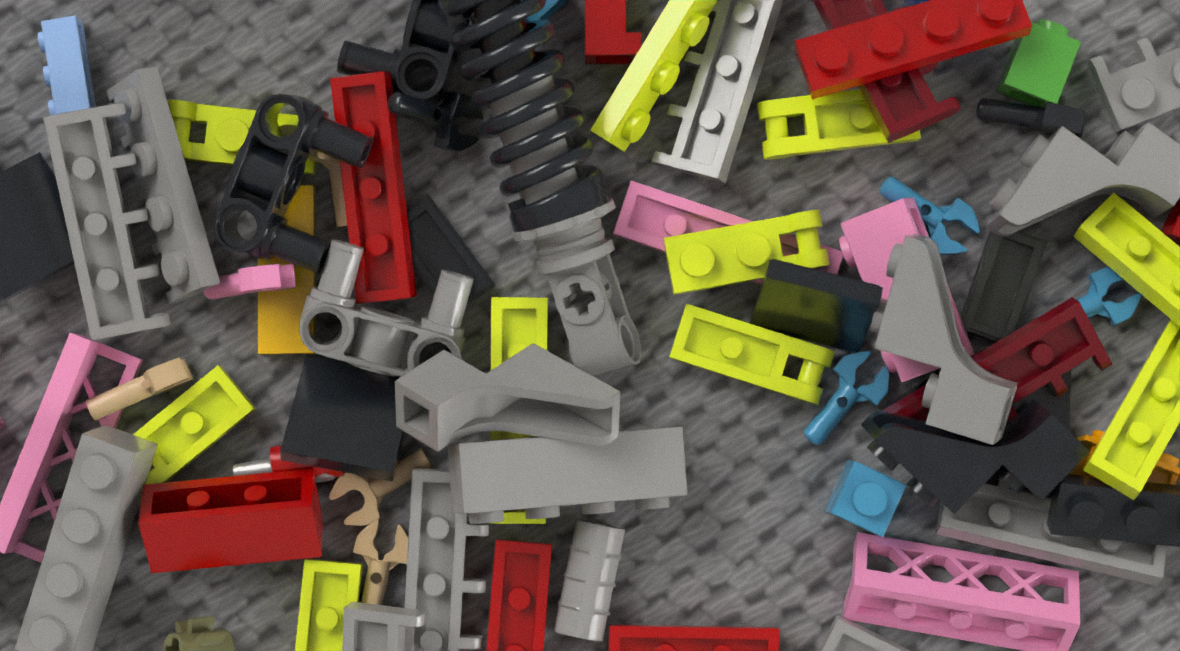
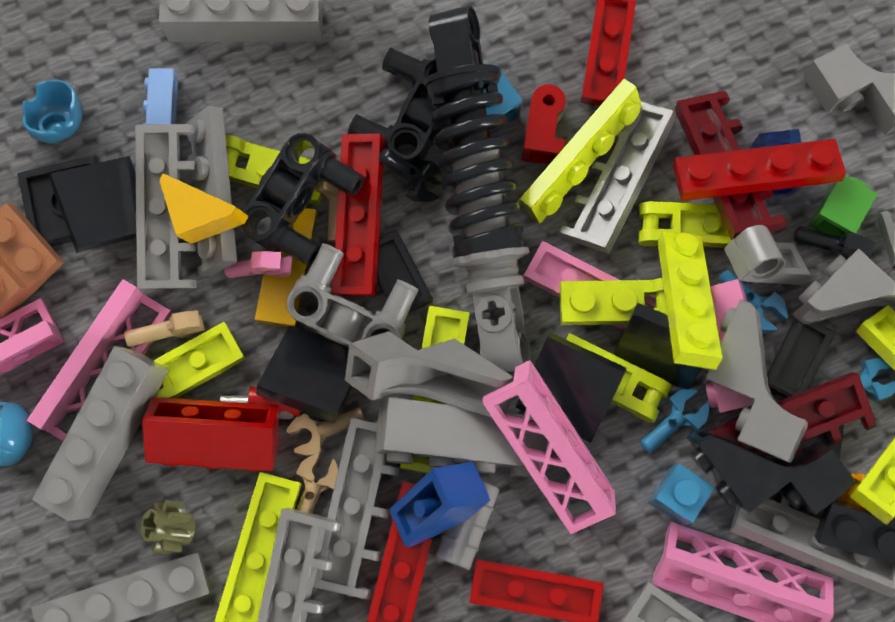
camera: 10 degrees right, 10 degrees down
none -> yellow slope [159,173,248,244]
none -> blue slope [389,462,491,548]
none -> bright pink fence [482,360,616,534]
none -> black tile [516,332,627,443]
none -> neon yellow plate [657,230,723,370]
none -> light grey plate [724,225,811,285]

